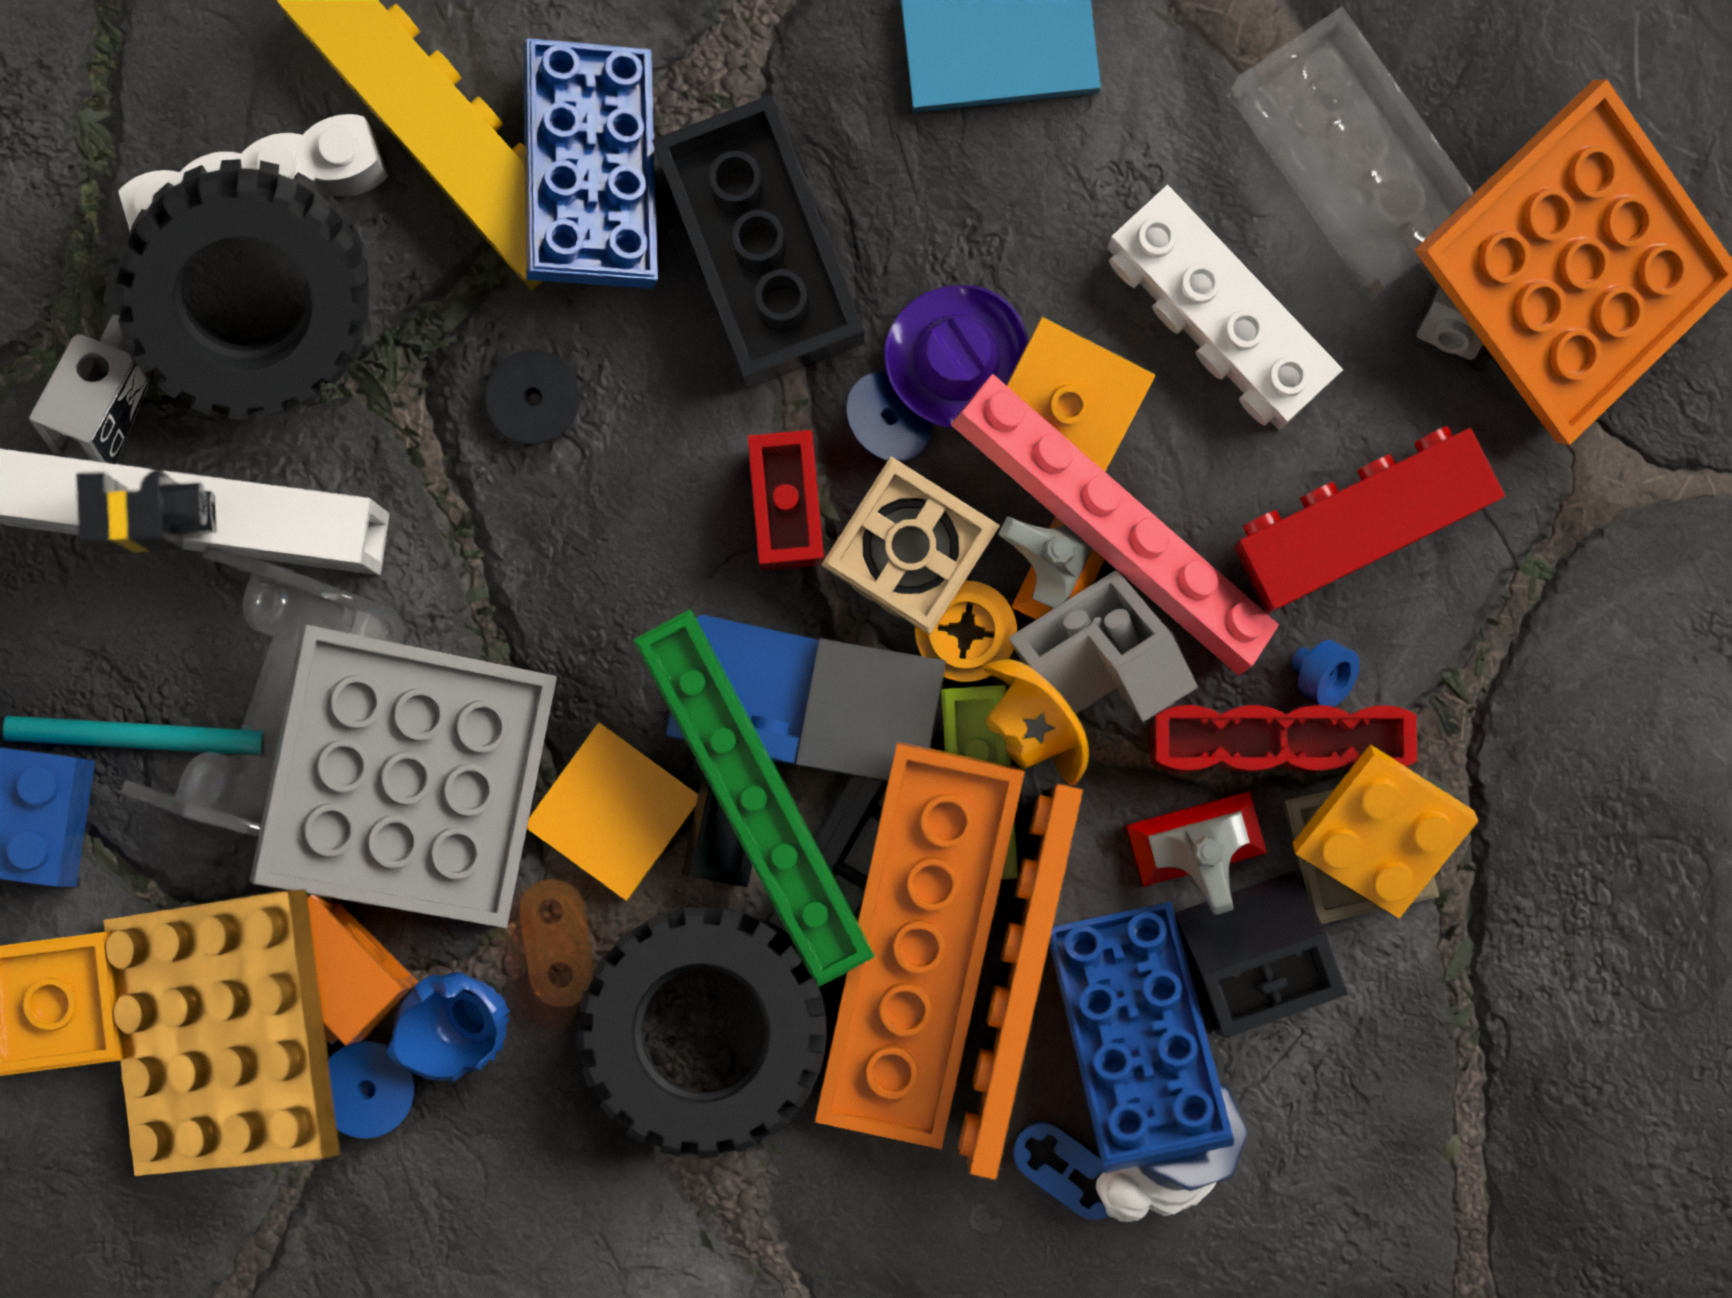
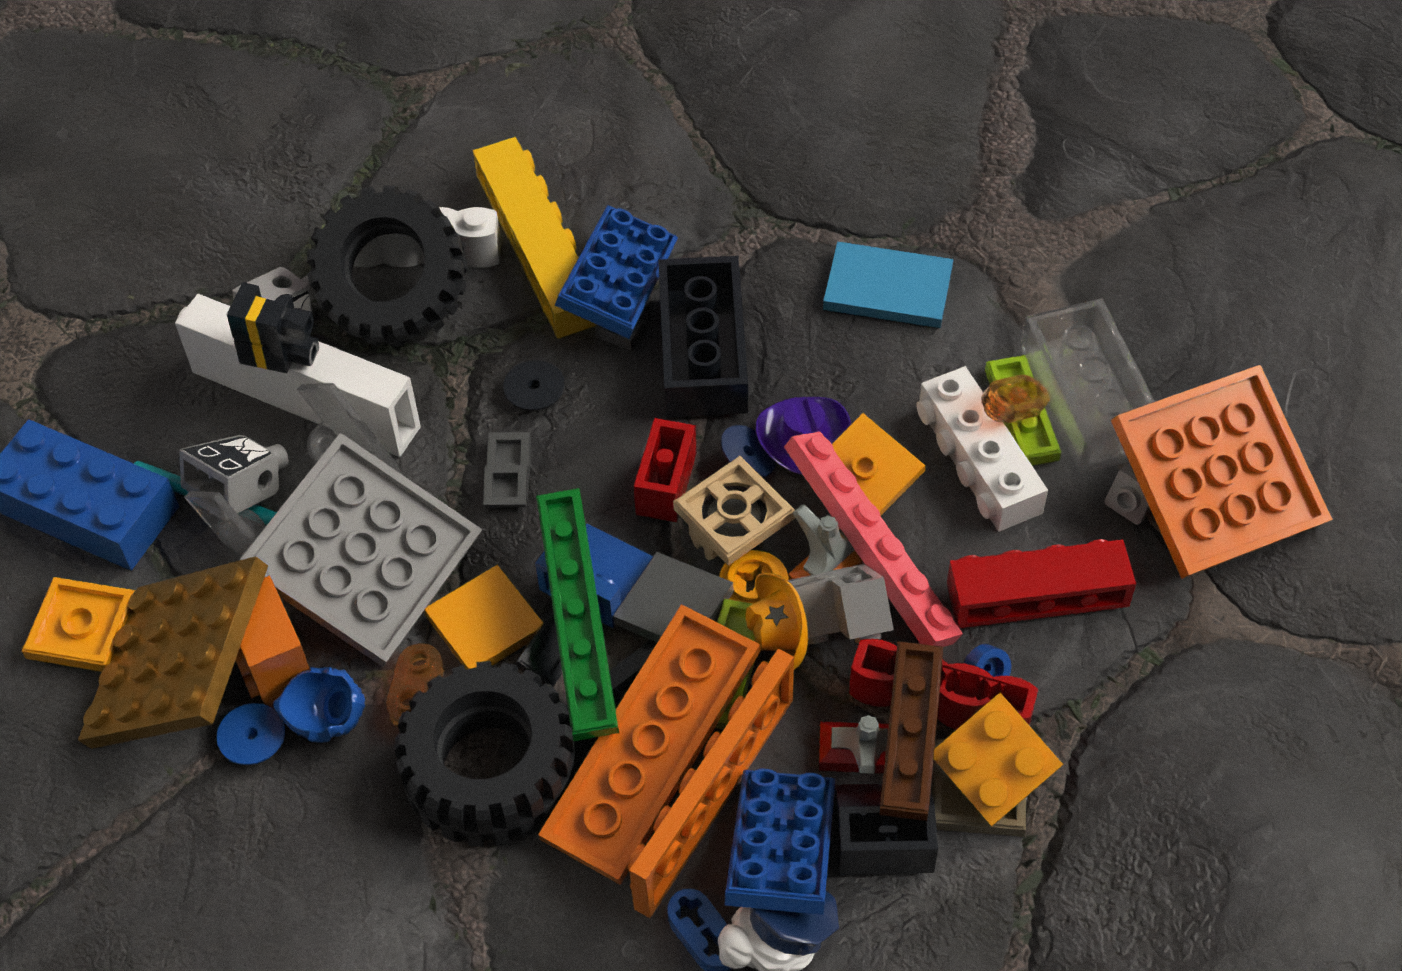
camera: 20 degrees right, 30 degrees down
none -> light grey torso [179,435,289,517]
none -> dark grey slope [483,432,531,508]
none -> reddish brown tile [879,641,944,821]
none -> clear orange plate [981,375,1050,423]
none -> lime tile [985,355,1061,466]

